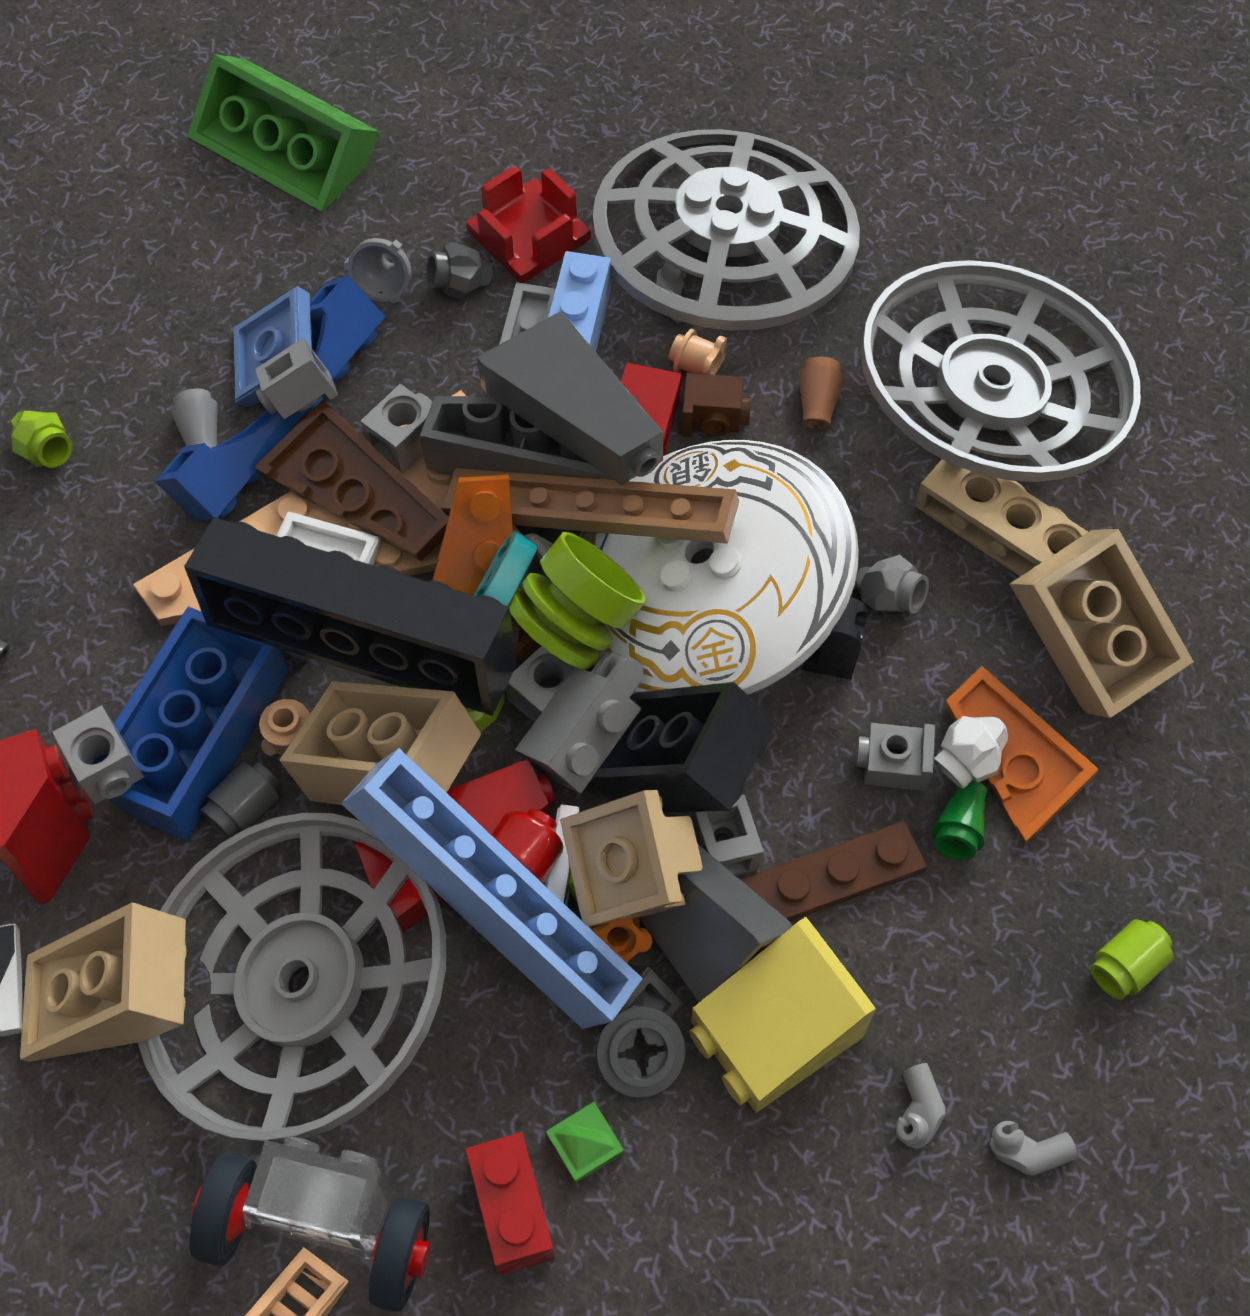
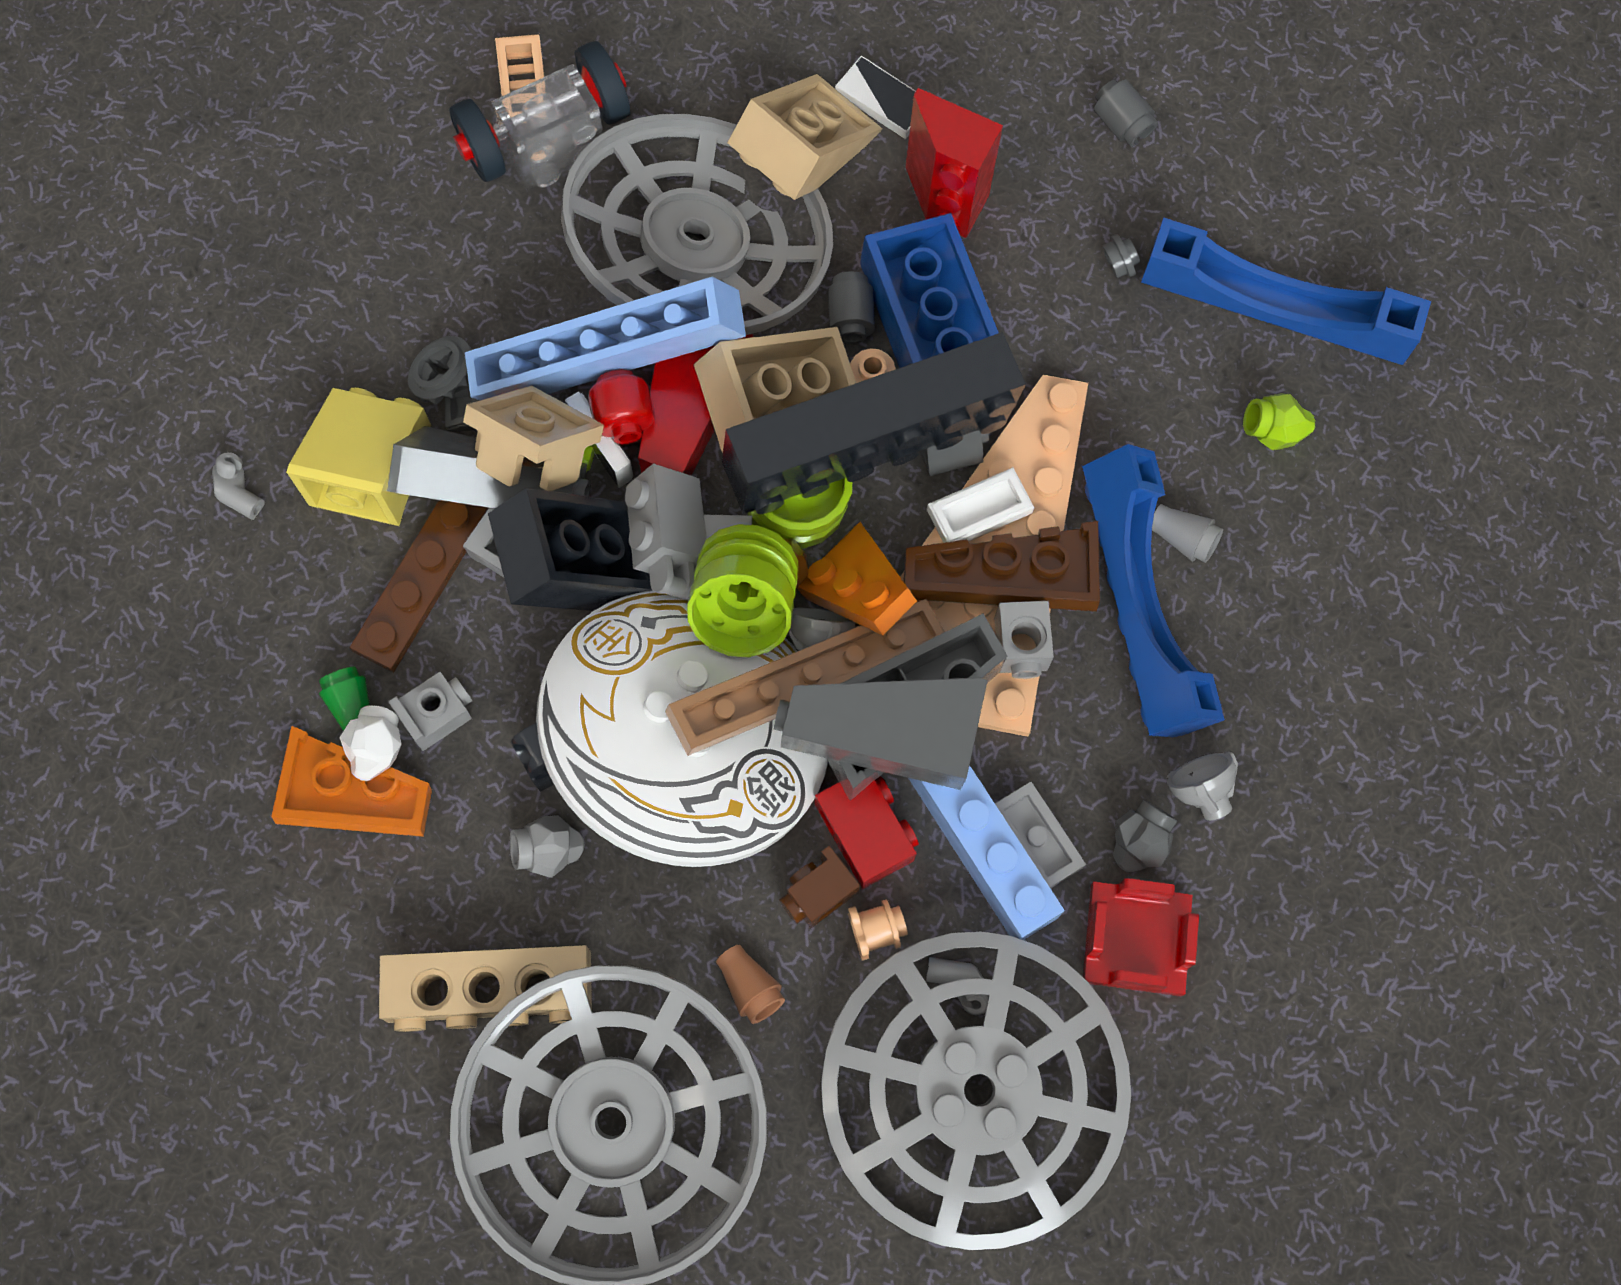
camera: 135 degrees right, 10 degrees up
light grey brick [52,705,144,804] -> none
bright green slope [187,54,380,212] -> none
medium blue tile [234,286,312,407] -> none
light grey brick [255,338,338,419] -> none
red brick [466,1132,556,1276] -> none
teal beam [473,531,537,606] -> none
bright green tile [546,1102,624,1184] -> none
light grey arm [990,1121,1078,1176] -> none
tan brick [1010,529,1194,718] -> none
lime brick [1090,919,1174,1000] -> none

